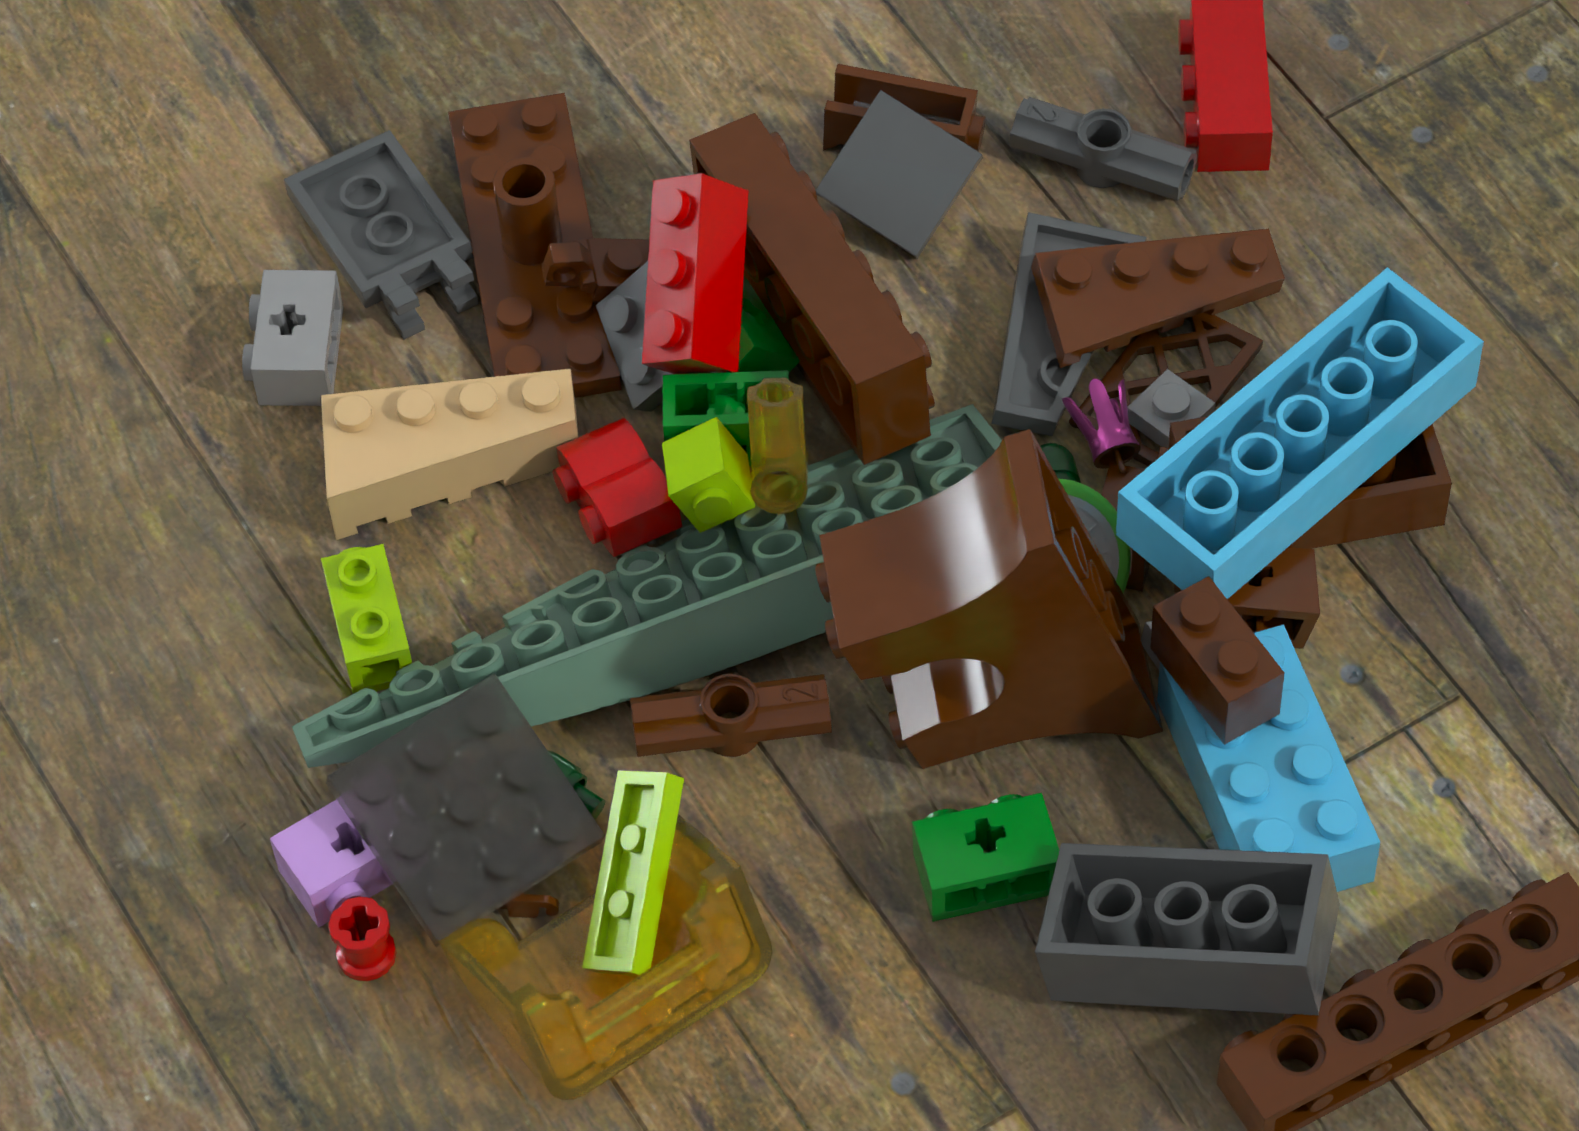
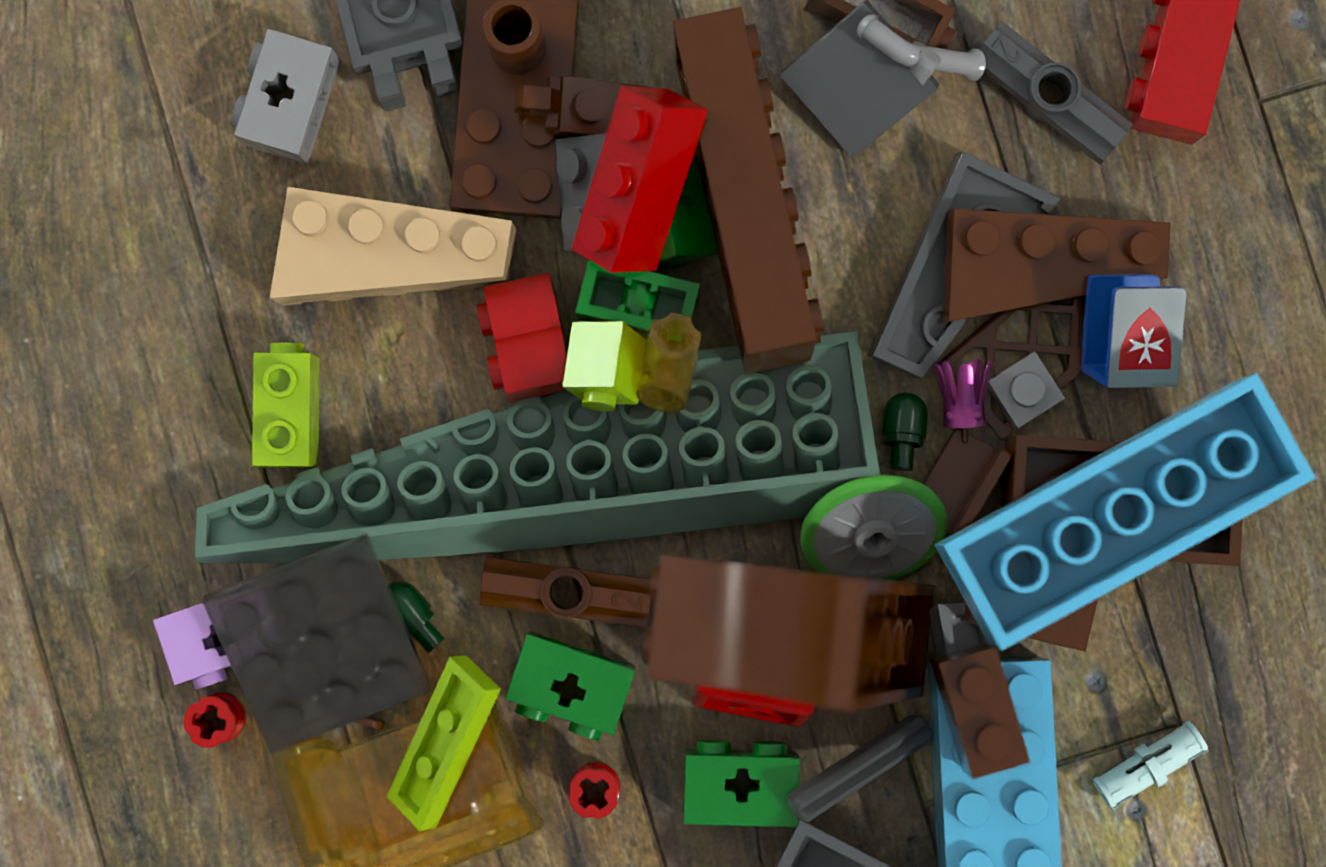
camera: 15 degrees right, 30 degrees up
none -> green brick [505,632,636,741]
none -> red bush [569,762,621,819]
none -> red tile [692,685,814,728]
none -> dark grey axle [787,715,933,822]
none -> light grey piece [857,14,986,86]
none -> piece [1080,274,1186,388]
none -> light aqua pin [1092,720,1209,811]

